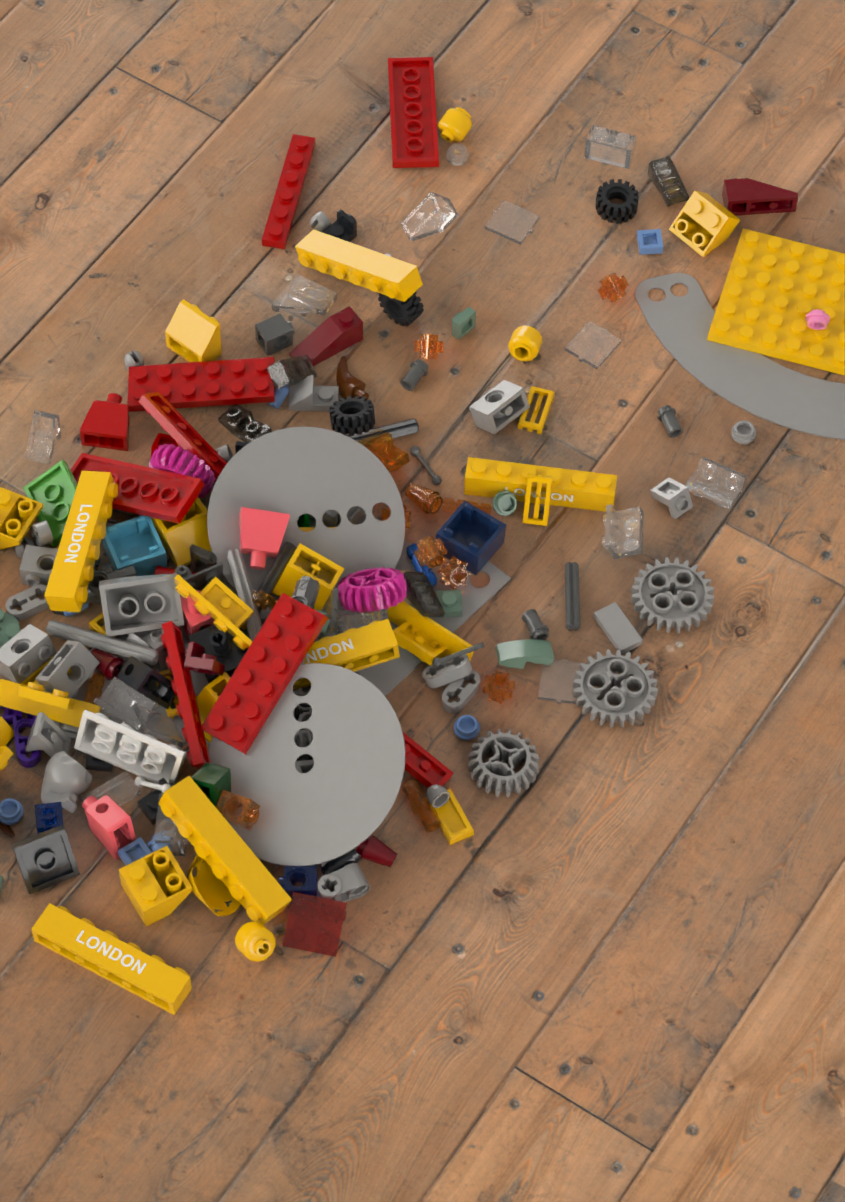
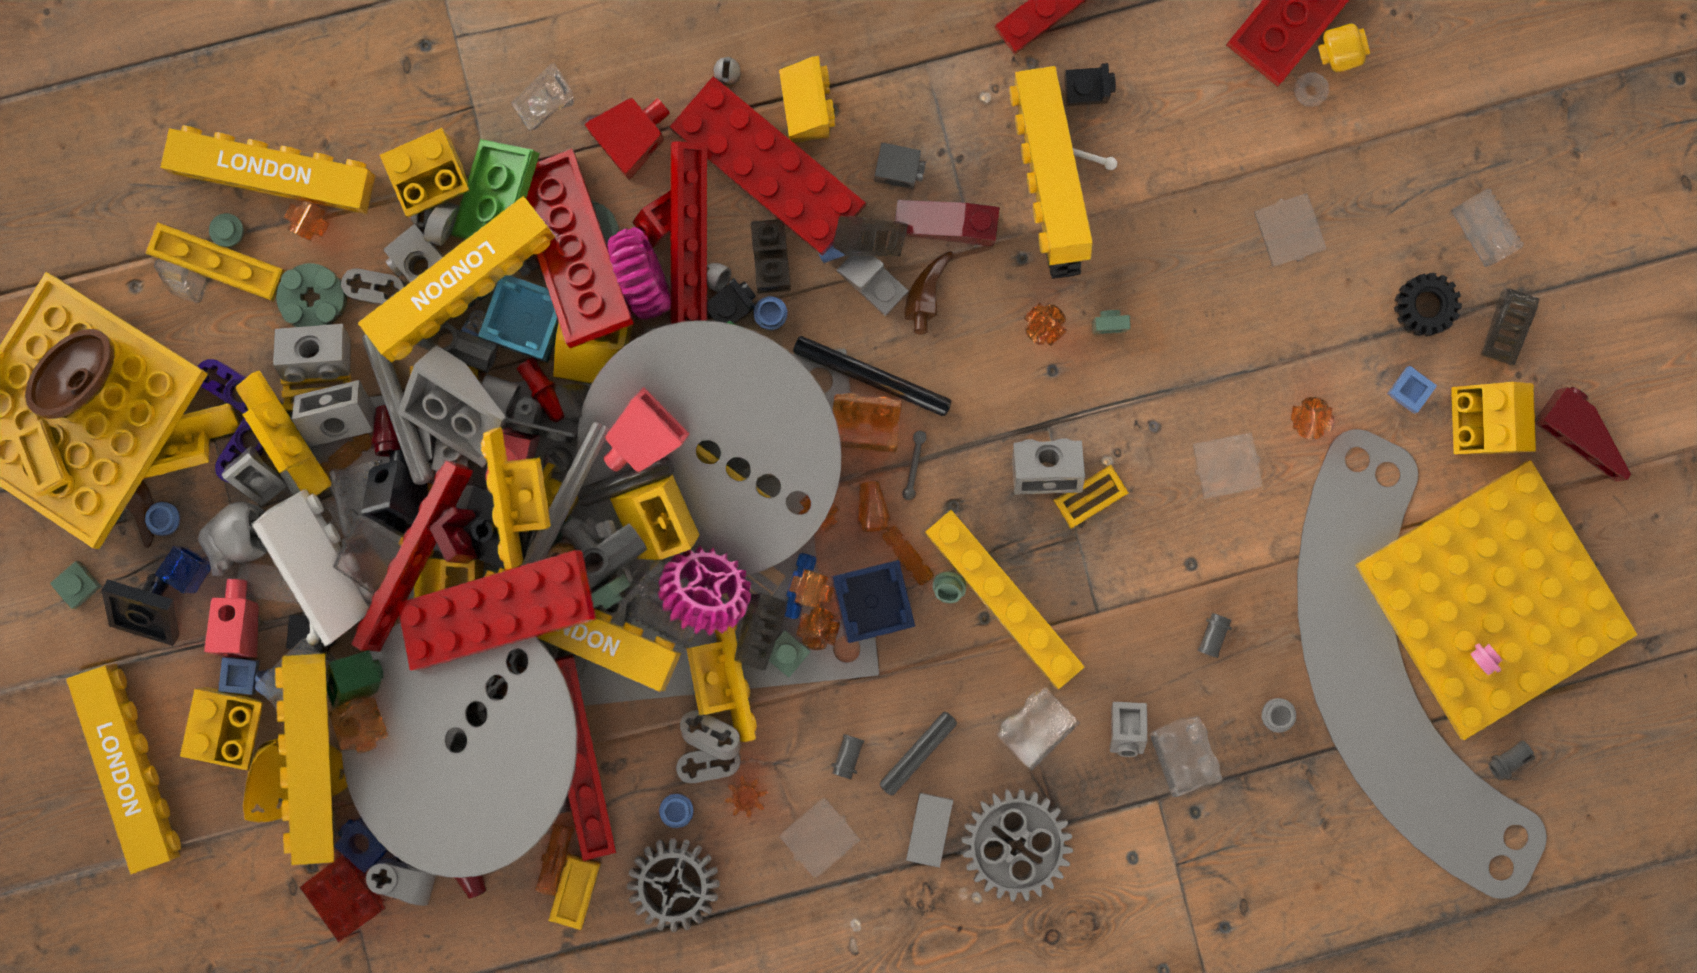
camera: 45 degrees right, 30 degrees up
yellow head [235,921,276,962] -> none
clear orange axle [252,590,278,610] -> none
clear wing [272,273,337,315] -> none
light grey hinge [310,211,331,232] -> none
black tyre [329,396,375,437] -> none
dark grey pin [400,359,428,391] -> none
clear slope [401,192,459,241] -> none
light grey hinge [426,784,450,808] -> none
dark grey hinge [432,642,485,668] -> none
sand green slope [495,639,554,669] -> none
yellow head [508,325,542,362] -> none
yellow tile [522,473,553,526] -> none
light grey gear [573,649,658,728] -> none

